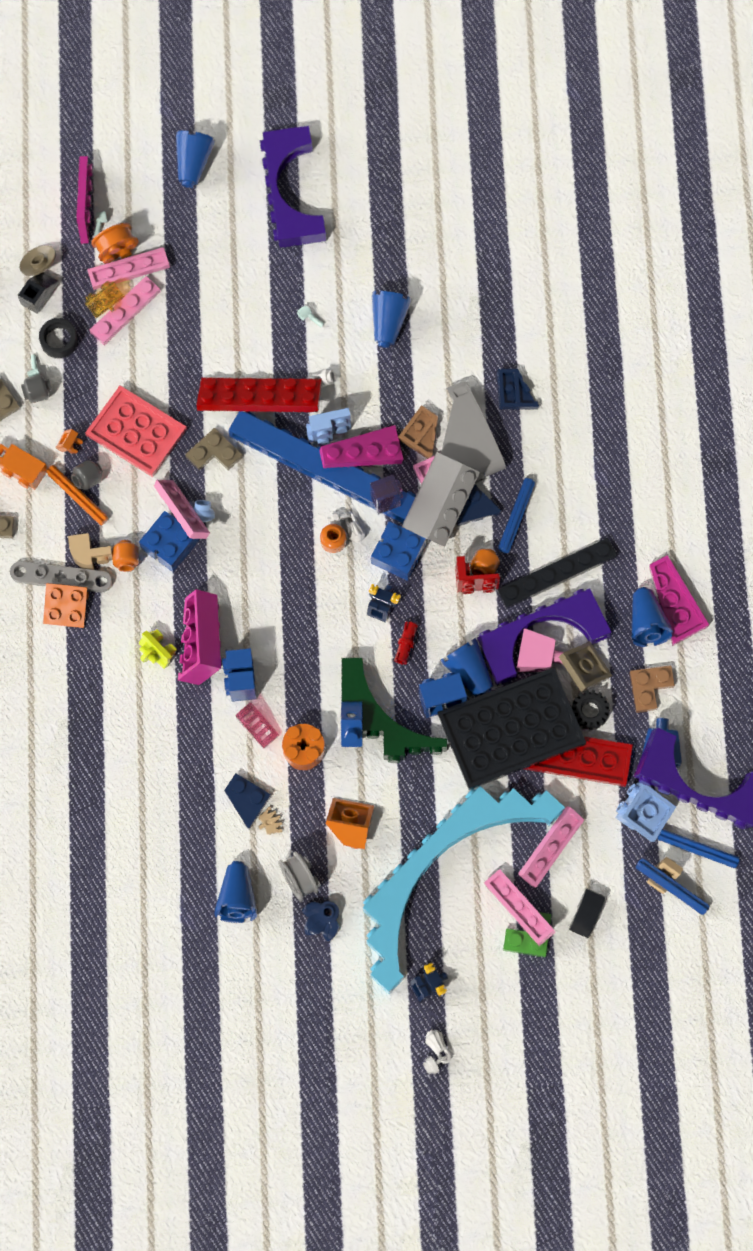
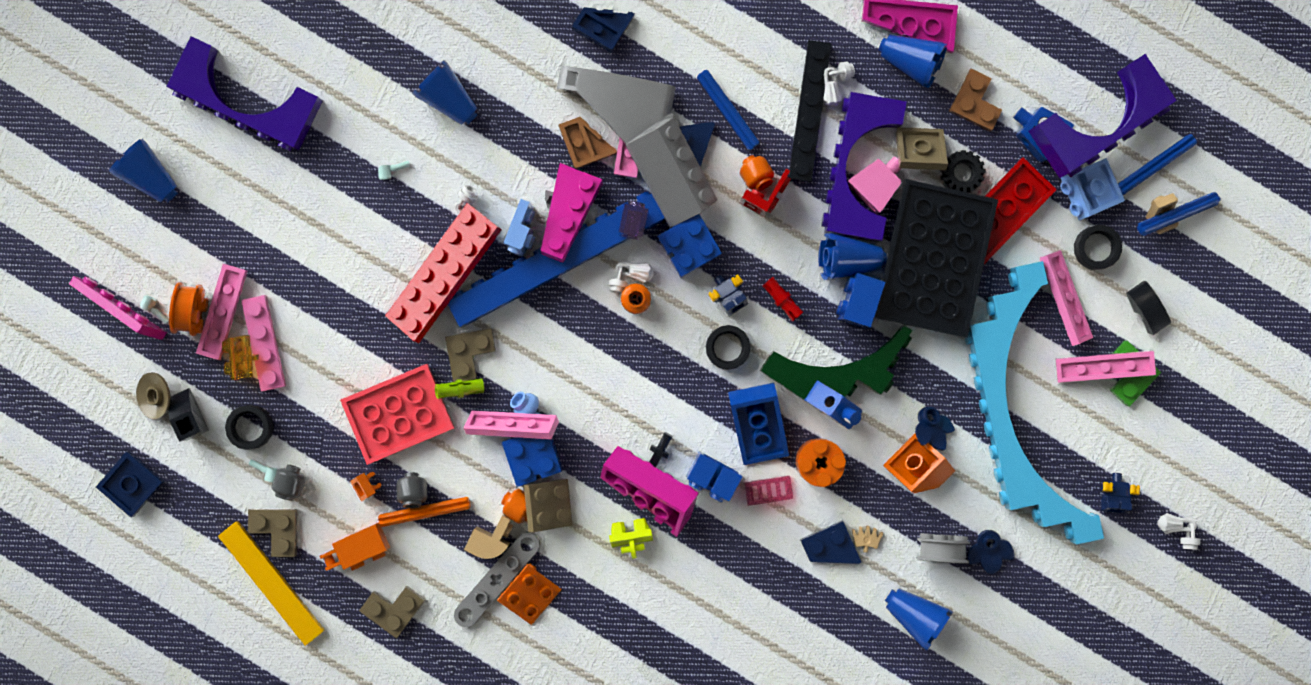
camera: 55 degrees left, 15 degrees up
none -> lime pin [435,378,484,399]
none -> dark tan plate [524,479,573,532]
none -> black piece [649,432,673,468]
none -> black tyre [705,325,751,370]
none -> blue slope [728,383,789,465]
none -> white piece [823,61,855,107]
none -> dark blue plate [915,407,955,451]
none -> black tyre [1074,225,1122,270]

